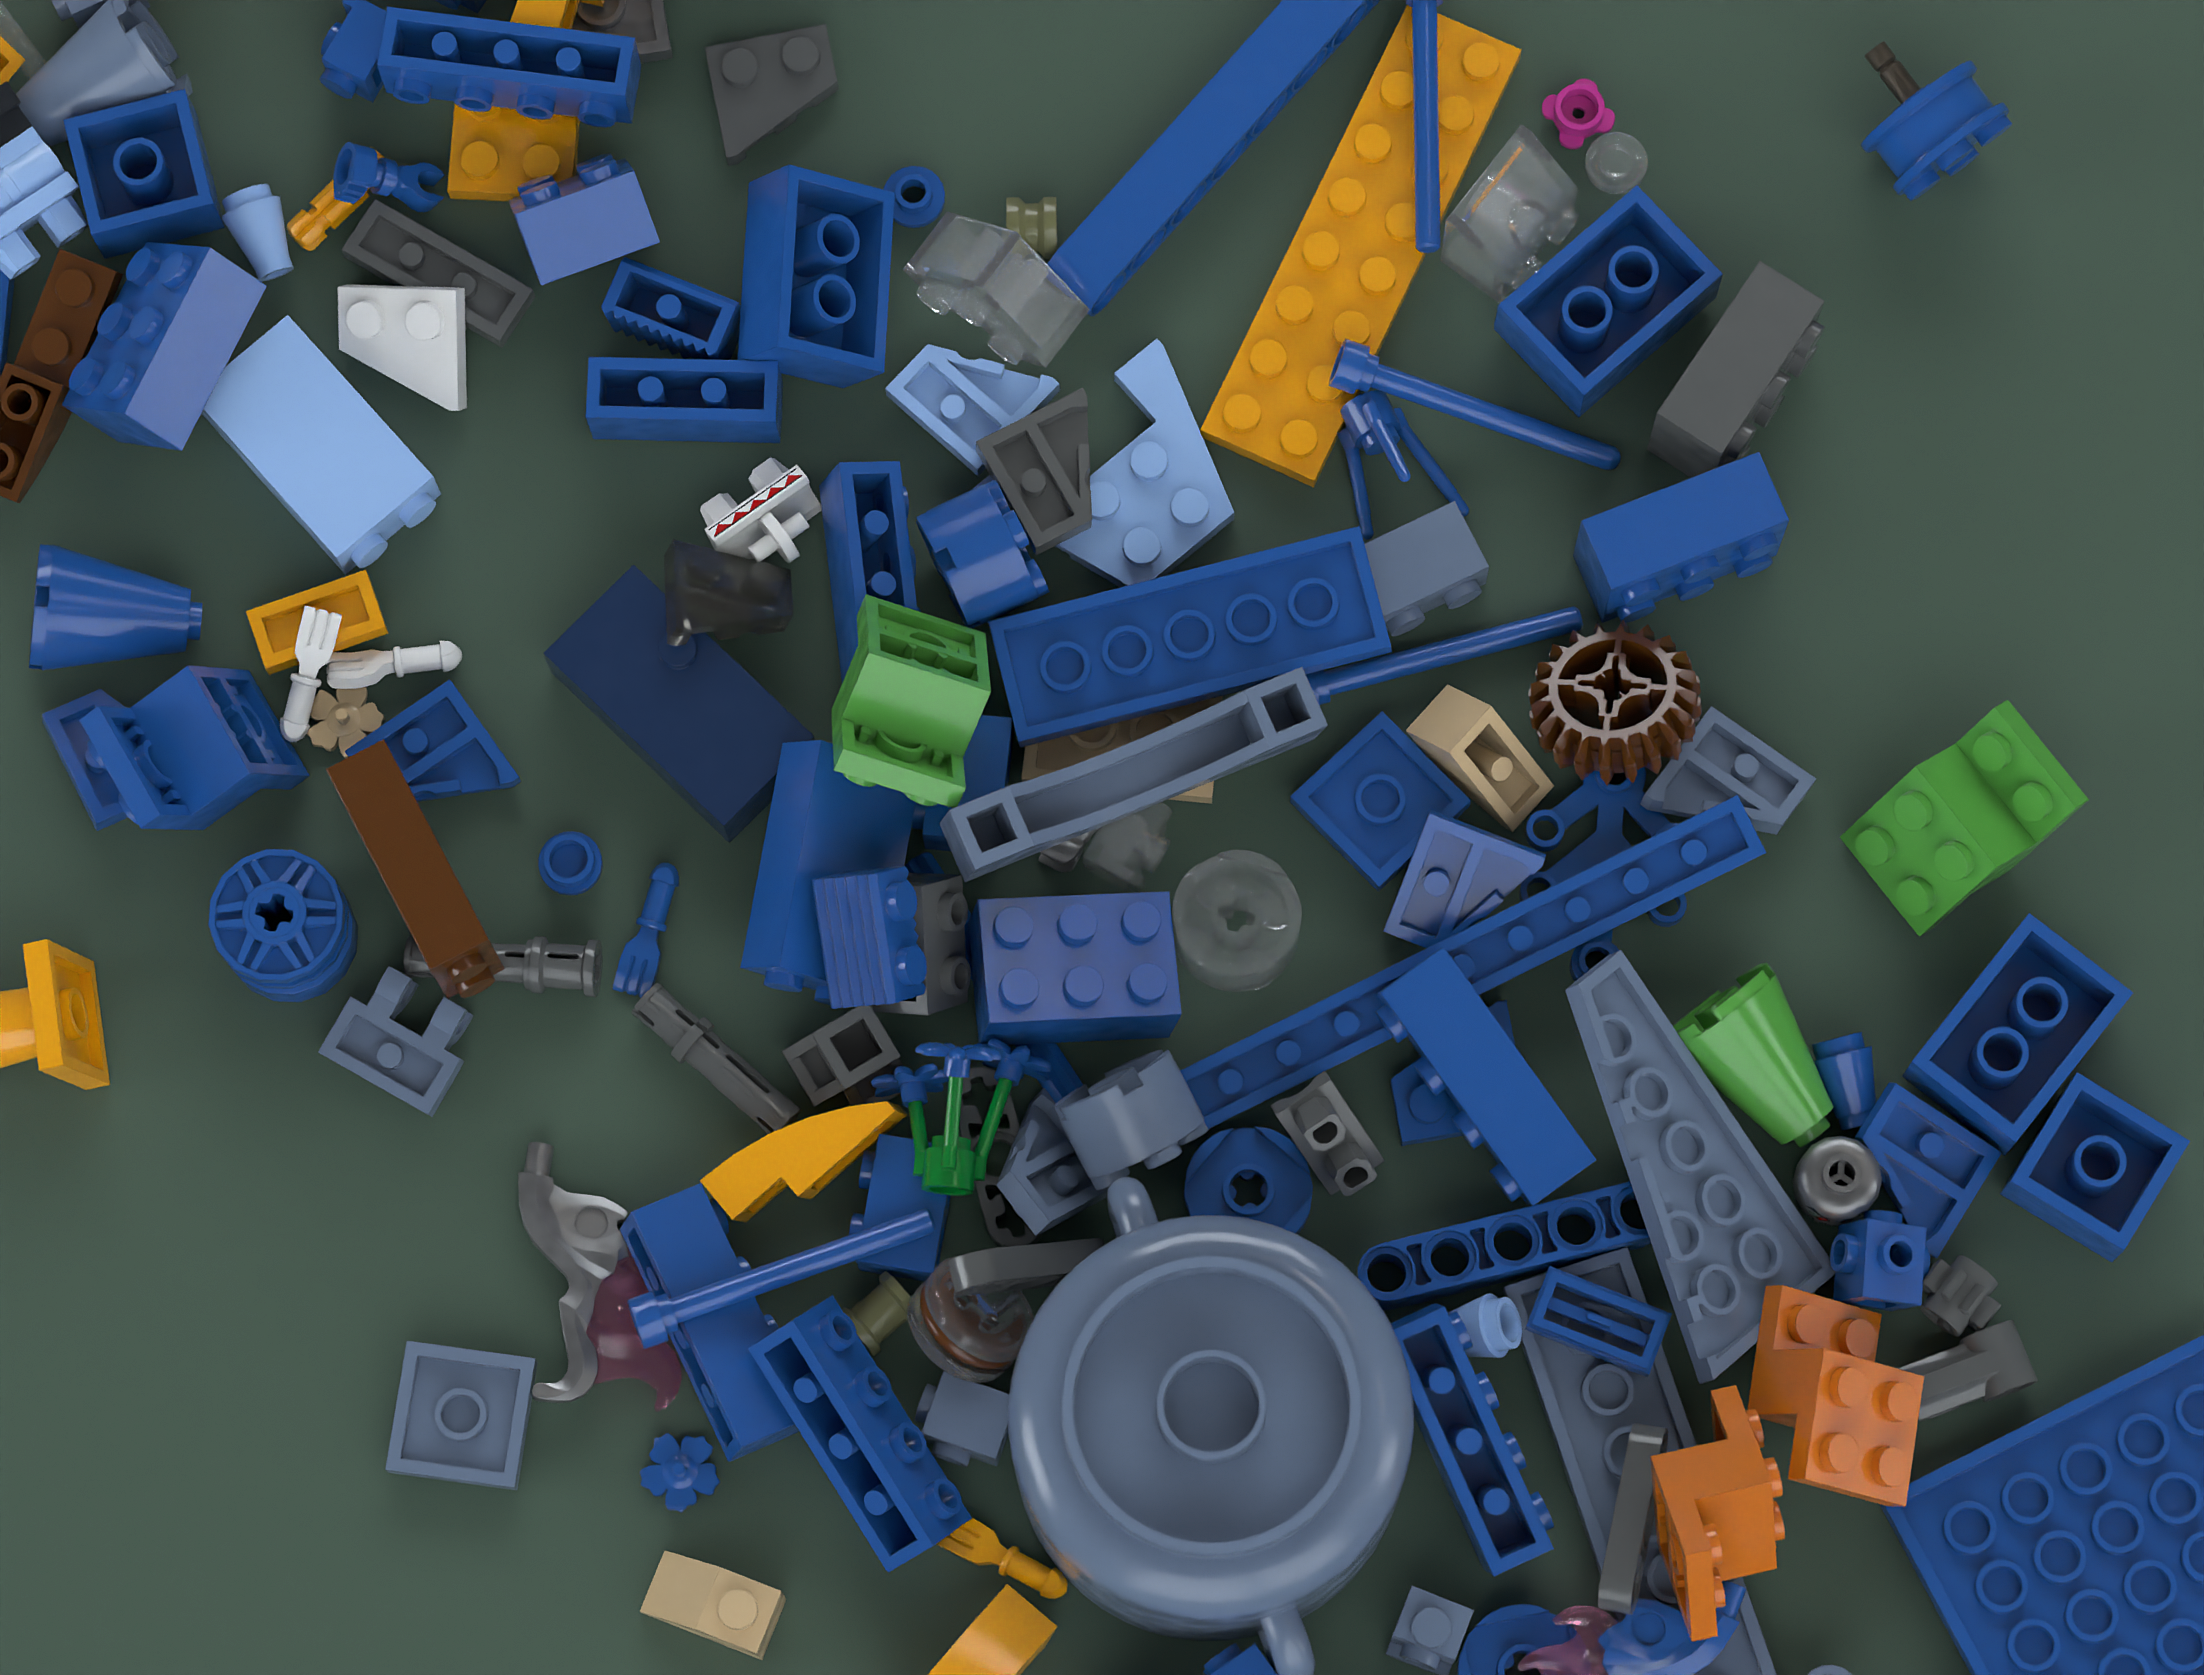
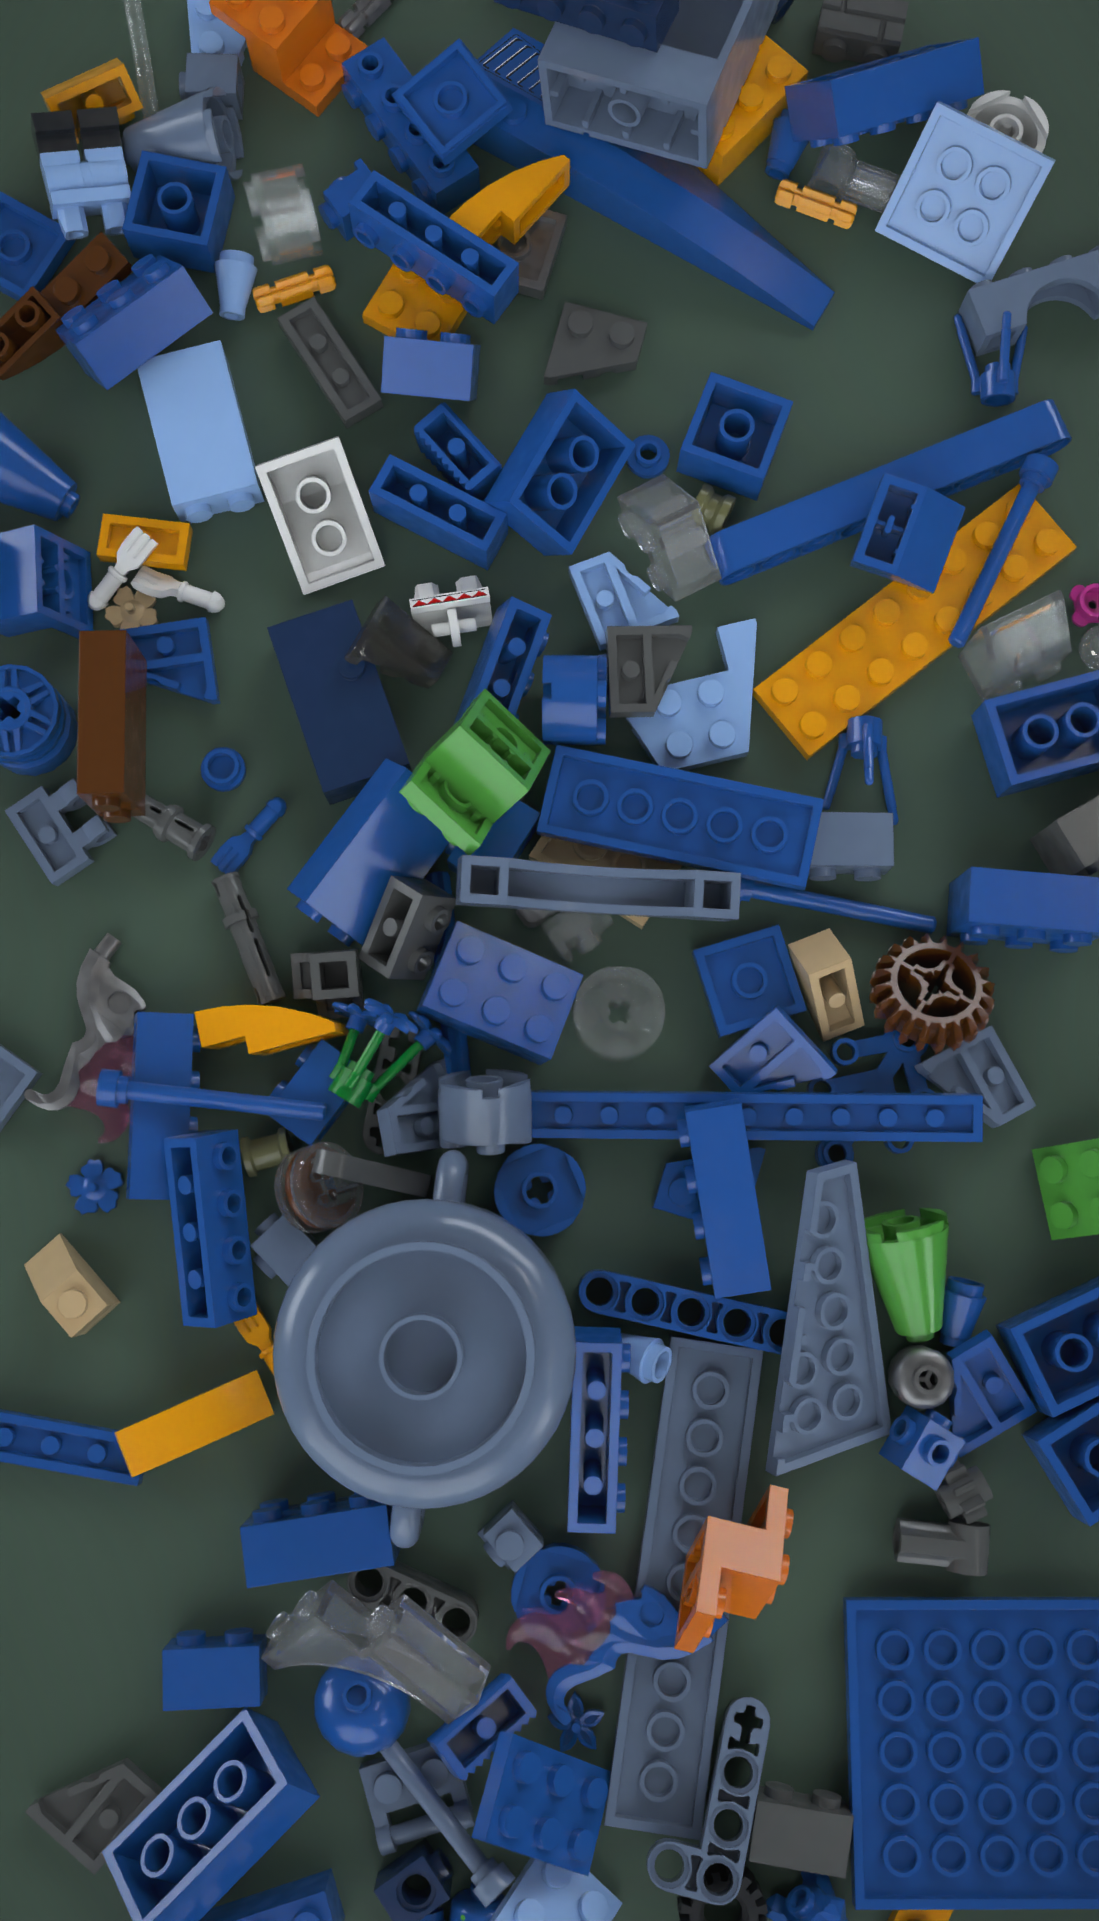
camera: 20 degrees right, 5 degrees up
blue piece [333,142,445,212] -> none
white wing [338,285,467,411] -> none
blue brick [812,866,927,1009] -> none
dark grey hips [1271,1071,1385,1196] -> none
blue piece [1329,338,1621,470] -> none
blue tile [1525,1266,1672,1377] -> none
dark grey beam [1598,1423,1668,1615] -> none
orange bracket [1747,1285,1924,1506] -> none
none -> clear brick [243,163,323,266]
none -> white slope [255,436,386,595]
none -> blue brick [676,372,794,501]
none -> blue slope [849,473,966,594]

